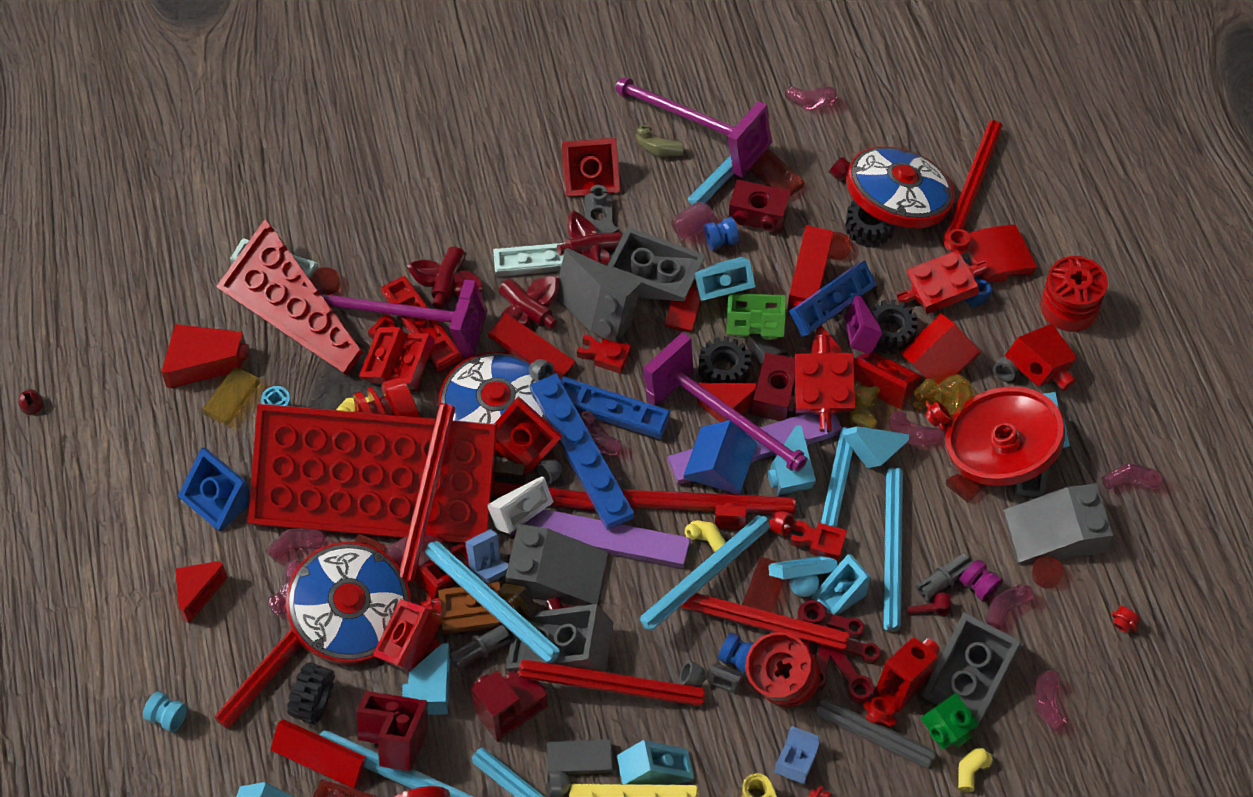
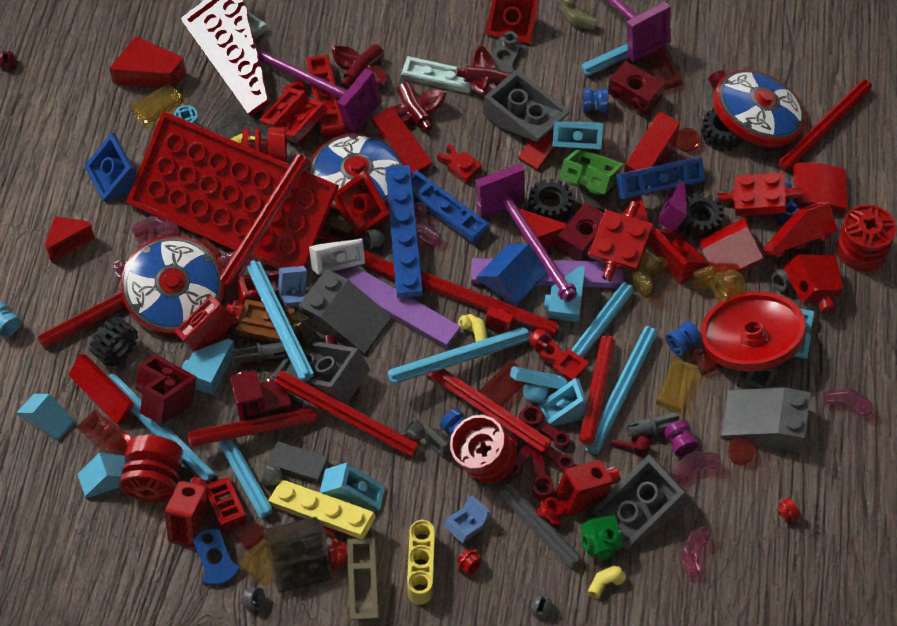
camera: 20 degrees right, 0 degrees up
clear red tile [311,267,340,295] -> none
dark grey hinge [529,359,554,382] -> none
dark grey slope [556,248,642,343] -> none
clear pink brick [671,201,714,240] -> none
clear pink arm [785,86,837,109] -> none
medium azure slope [843,427,909,468] -> none
clear pink arm [888,411,943,446] -> none
red plate [925,401,952,431] -> none
red plate [944,229,972,254] -> none
none -> red axle [188,406,318,447]
none -> red axle [579,335,616,446]
none -> clear yellow tile [656,358,698,413]
none -> blue wheel [665,321,702,356]
none -> red slope [761,202,838,258]

